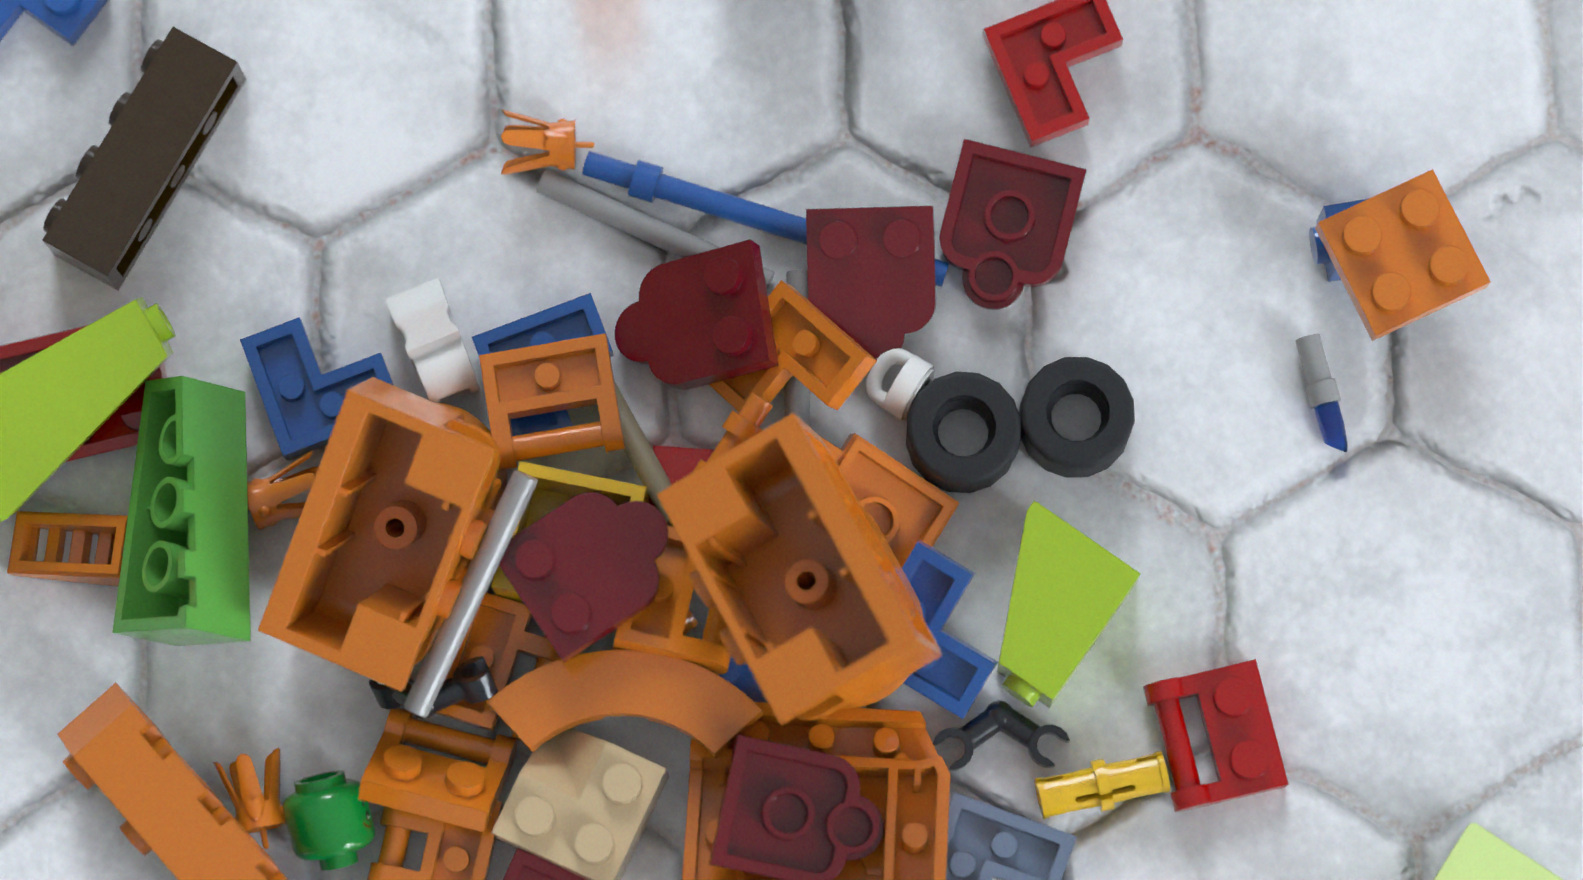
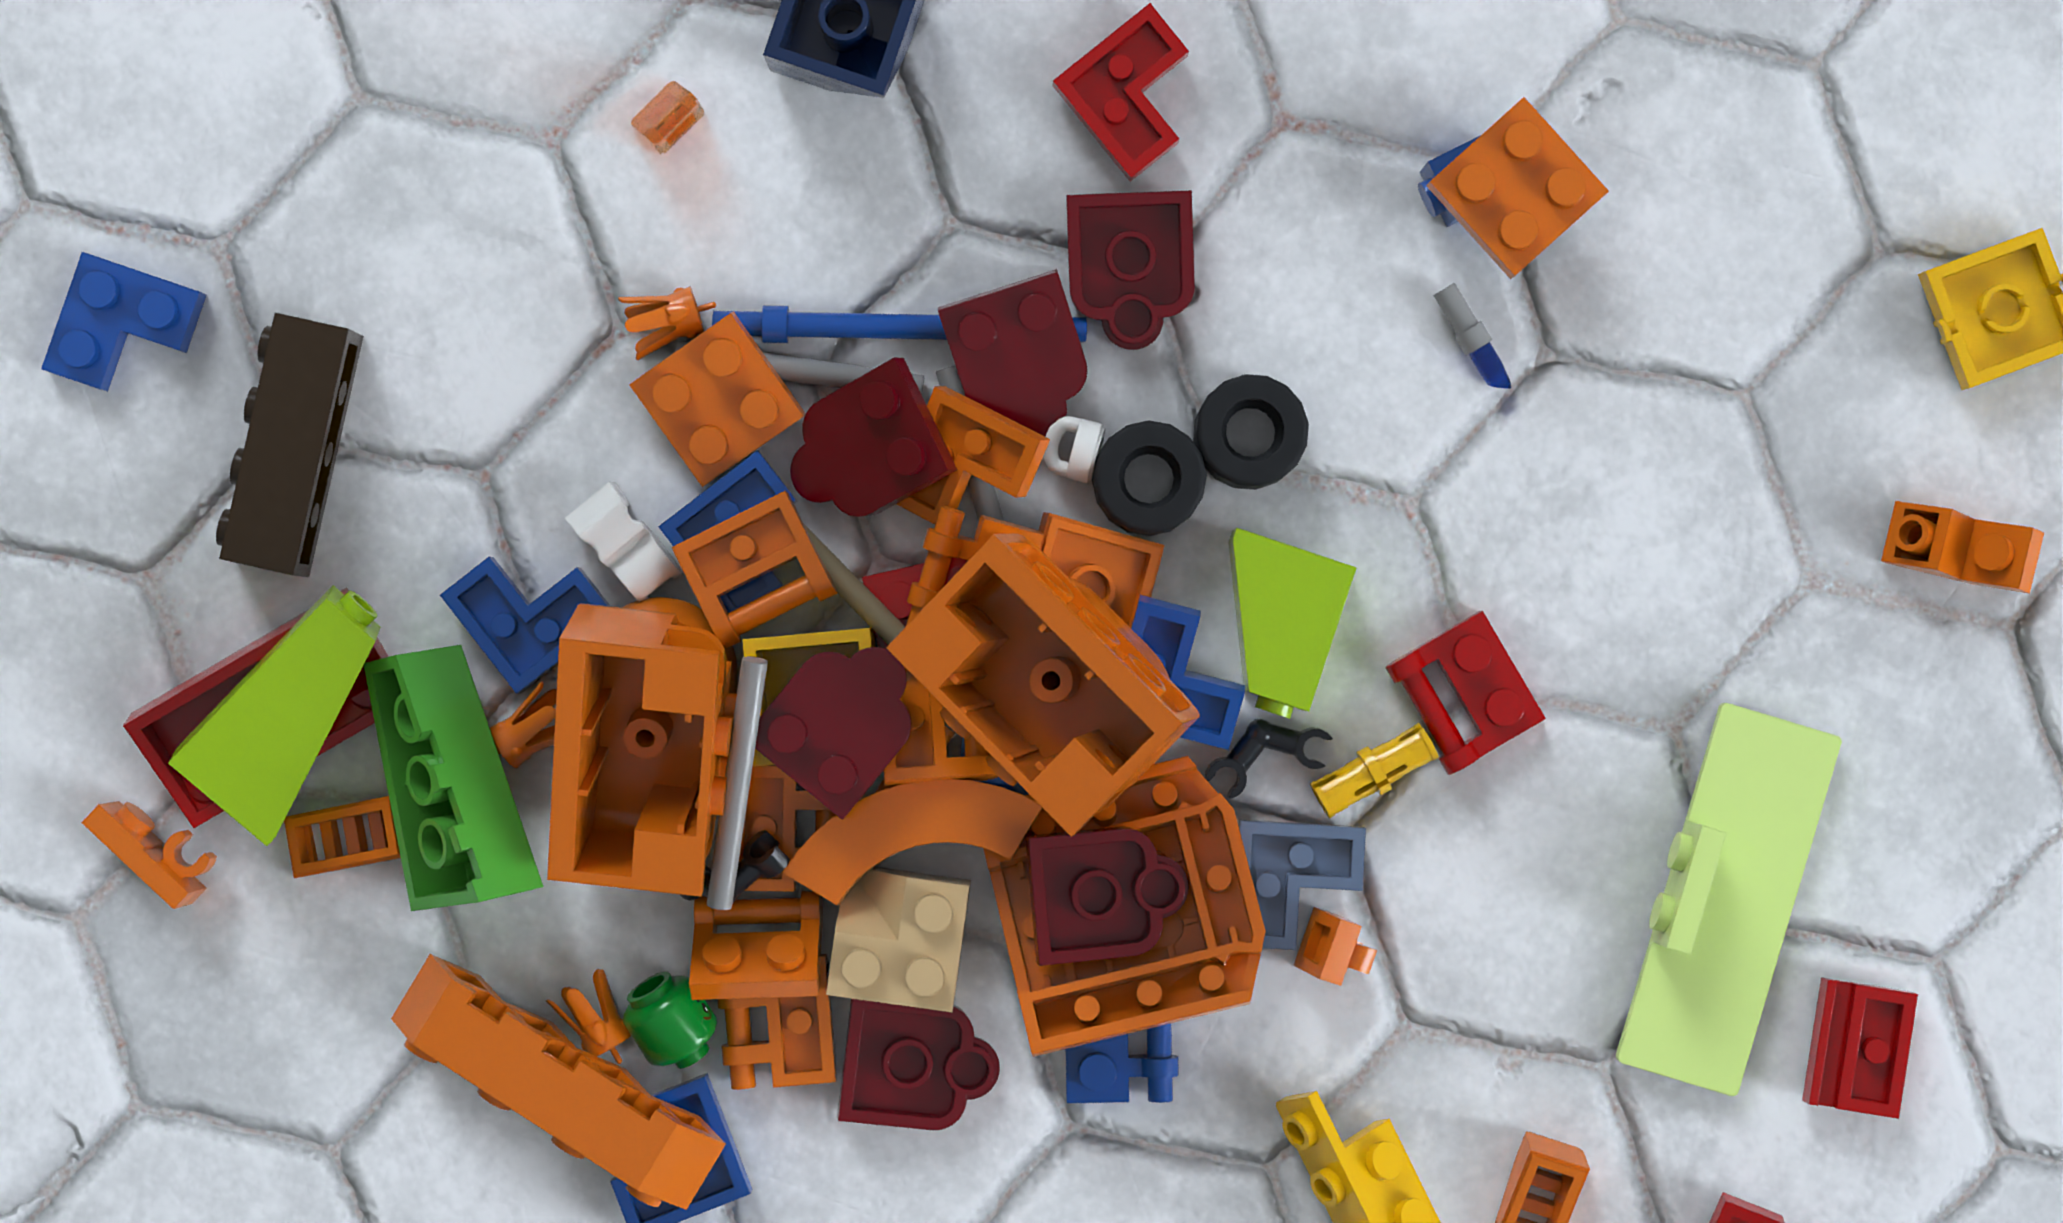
camera: 20 degrees left, 10 degrees up
none -> orange plate [629,311,806,487]

